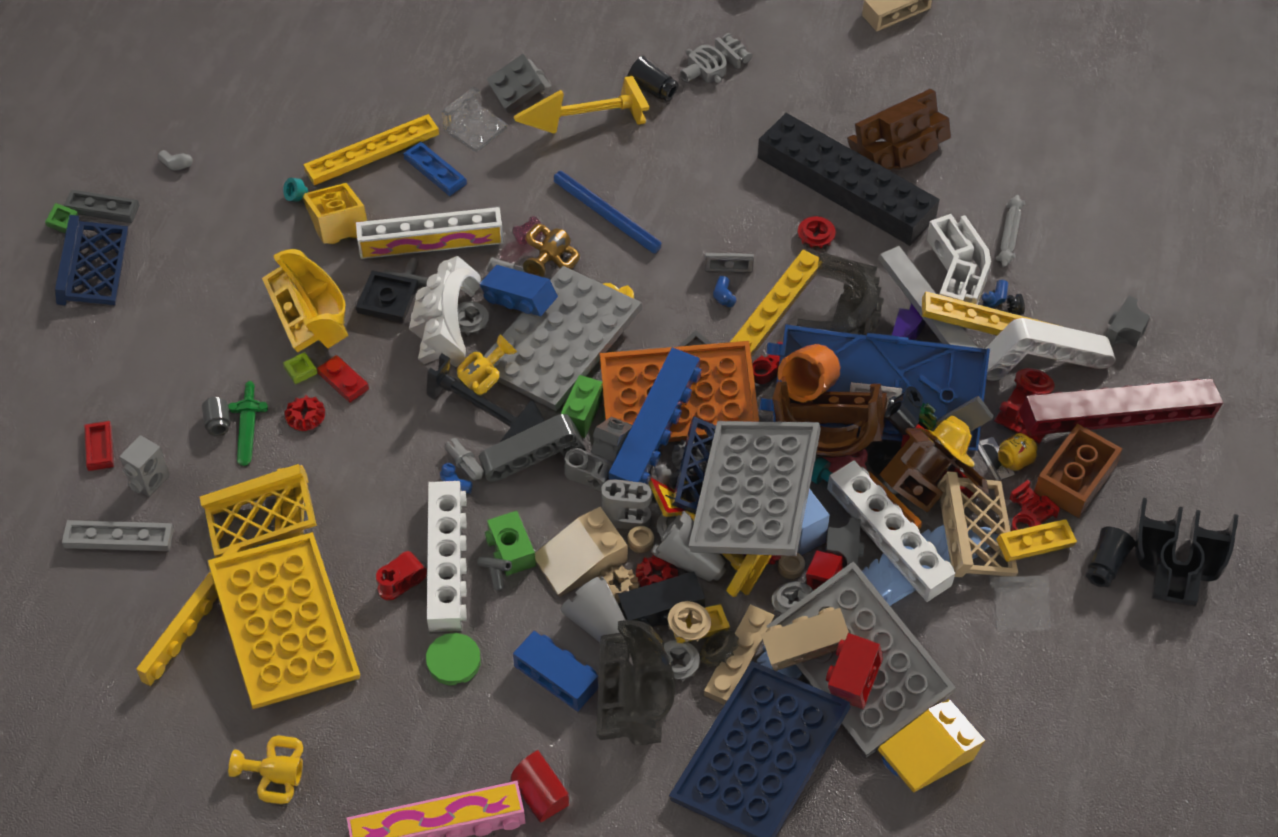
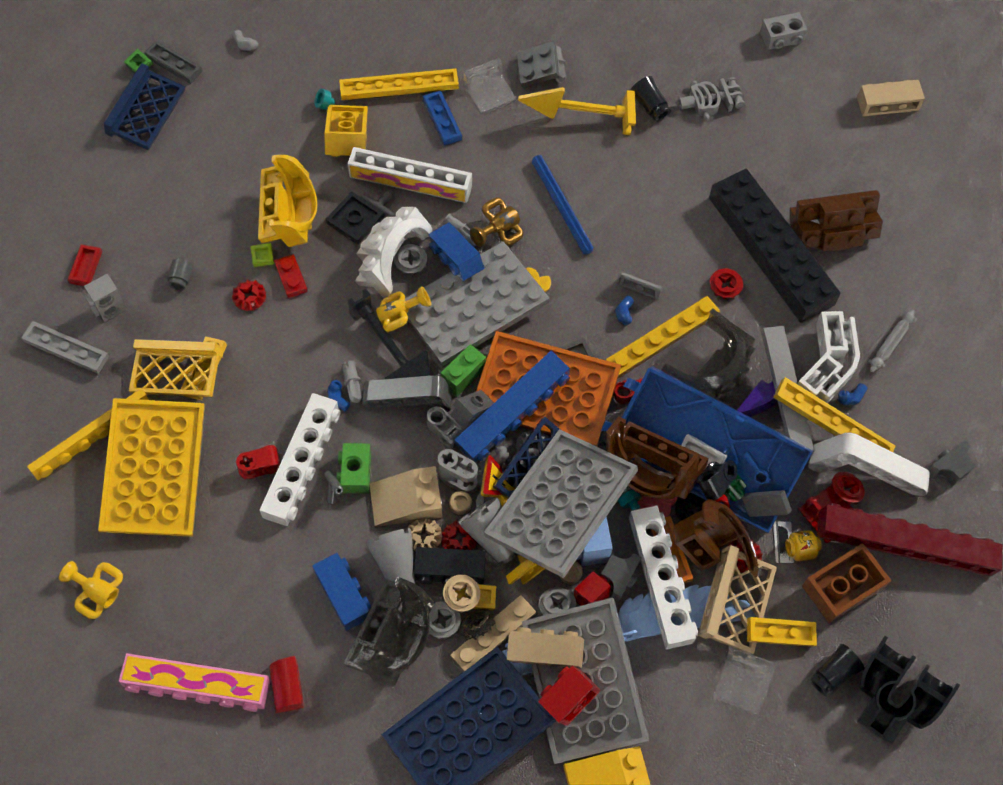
camera: 20 degrees right, 10 degrees up
green sword [228,381,268,466] -> none
bright green tile [426,633,481,686] -> none
clear pink bush [513,216,543,246] -> none
orange cylinder [778,344,841,403] -> none
yellow piece [928,416,975,467] -> none
black bush [1006,294,1025,316] -> none
red piece [1009,480,1060,531] -> none

